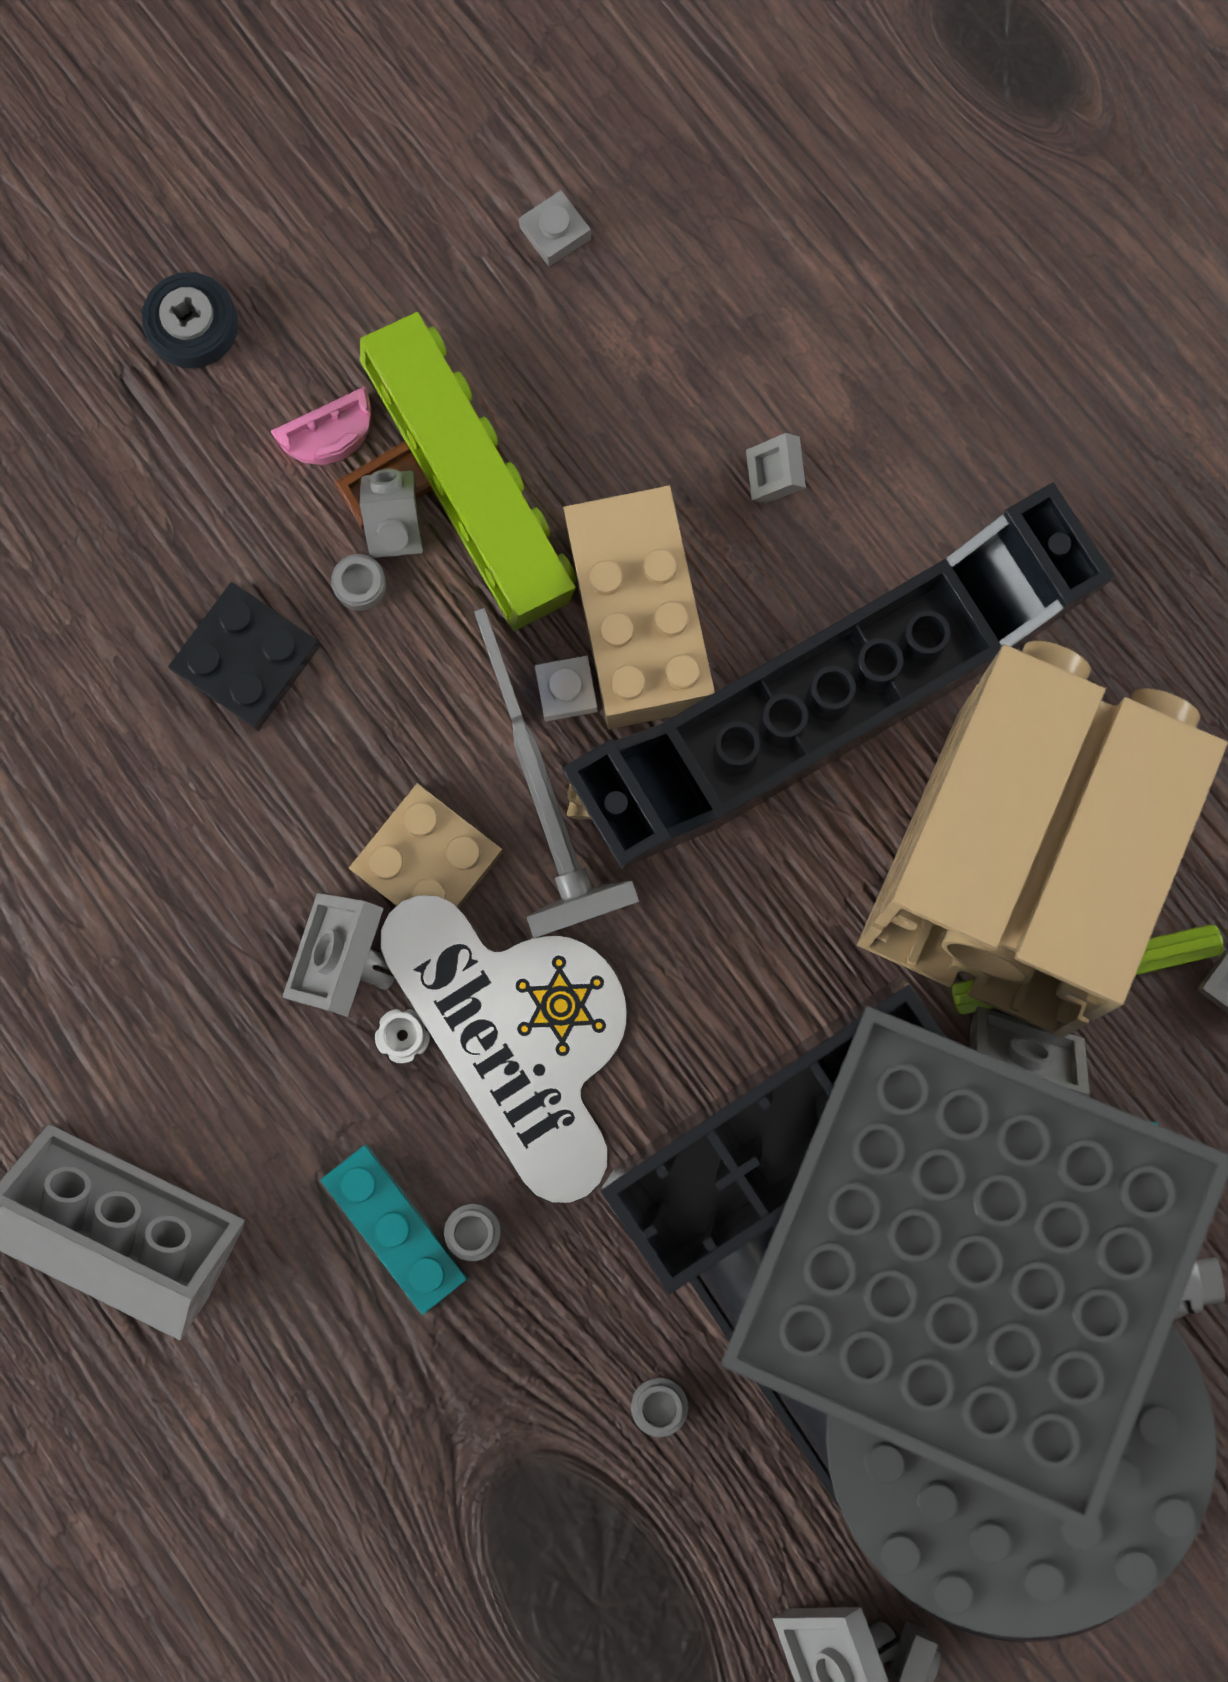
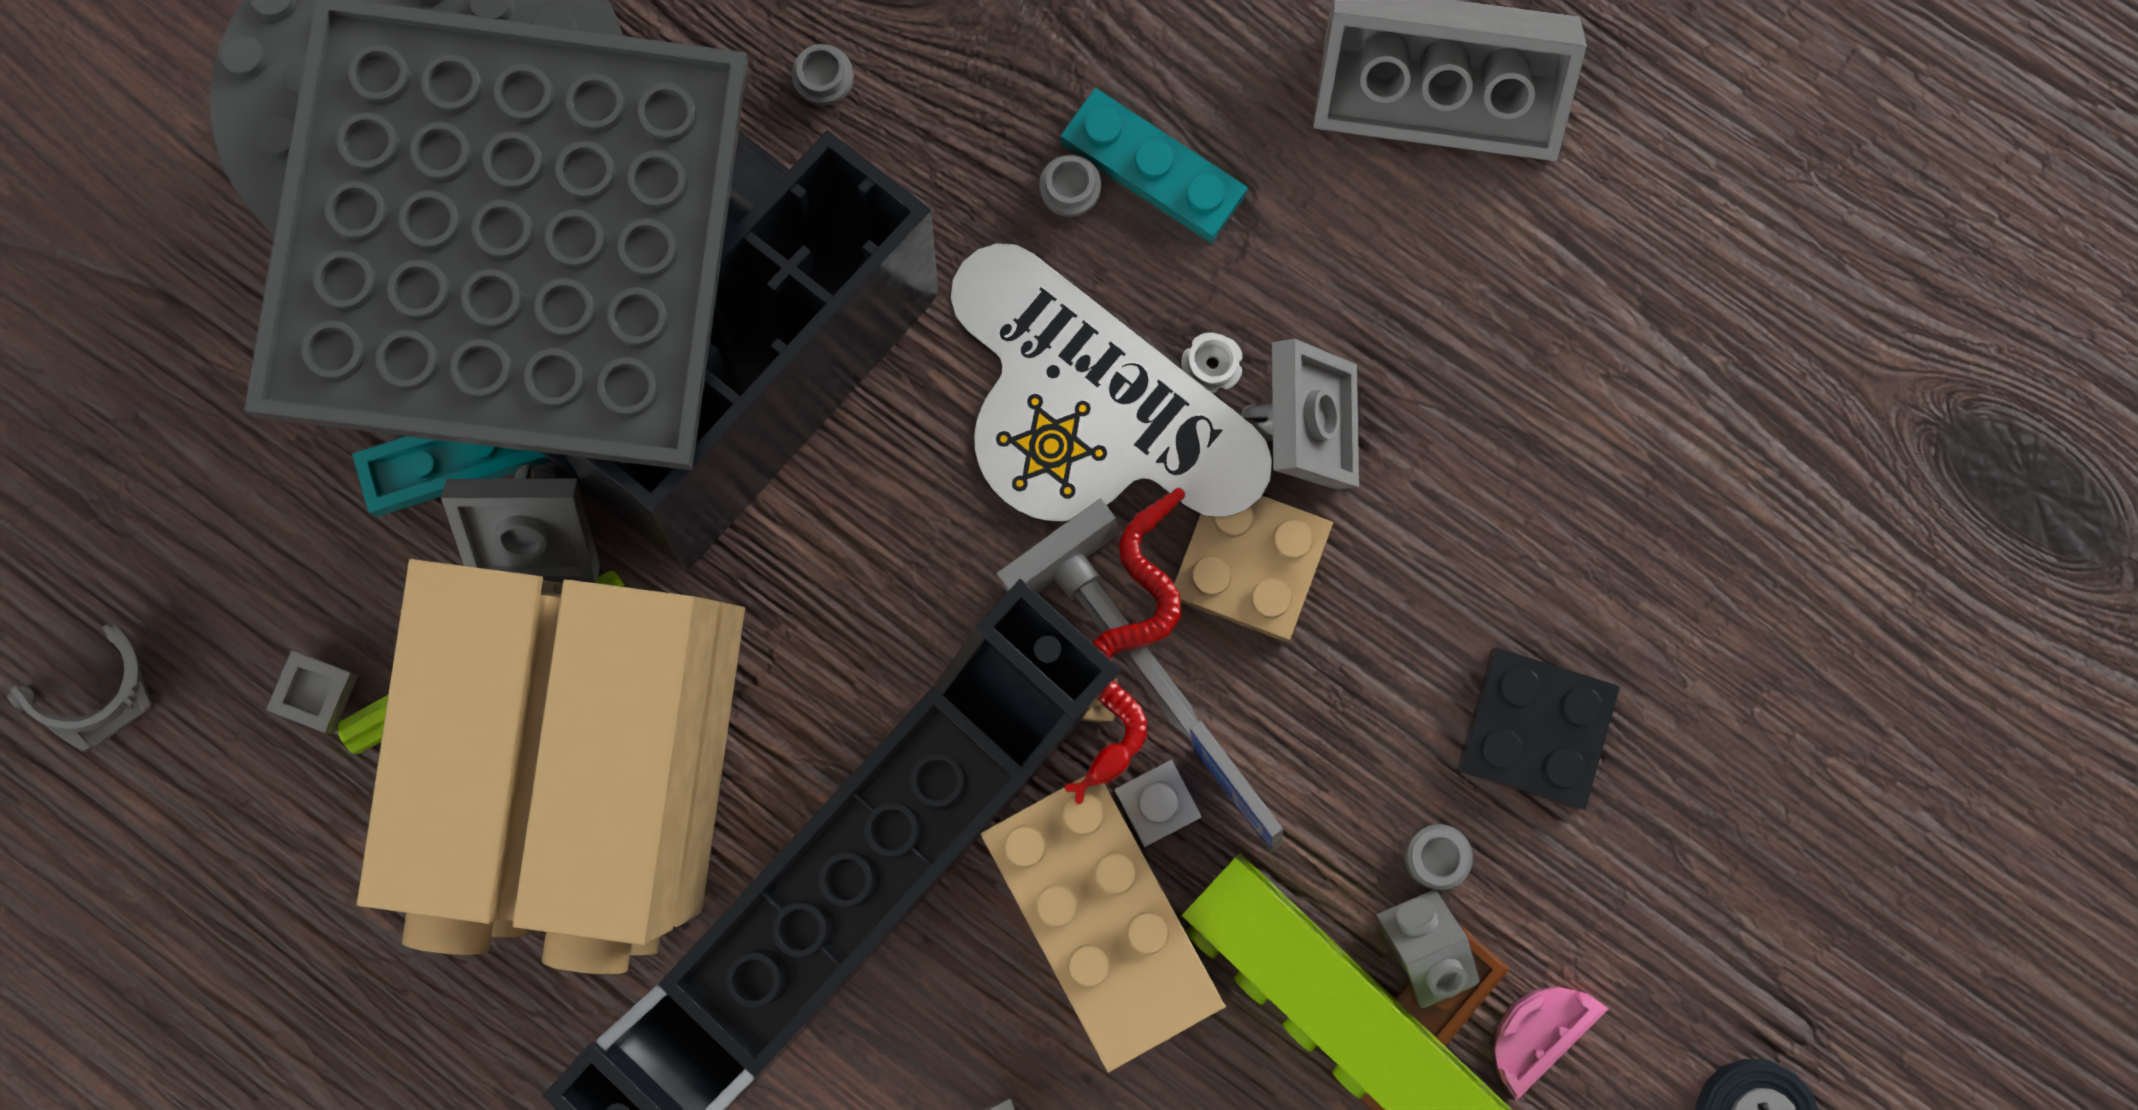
camera: 160 degrees right, 0 degrees up
none -> red animal [1065,488,1185,804]

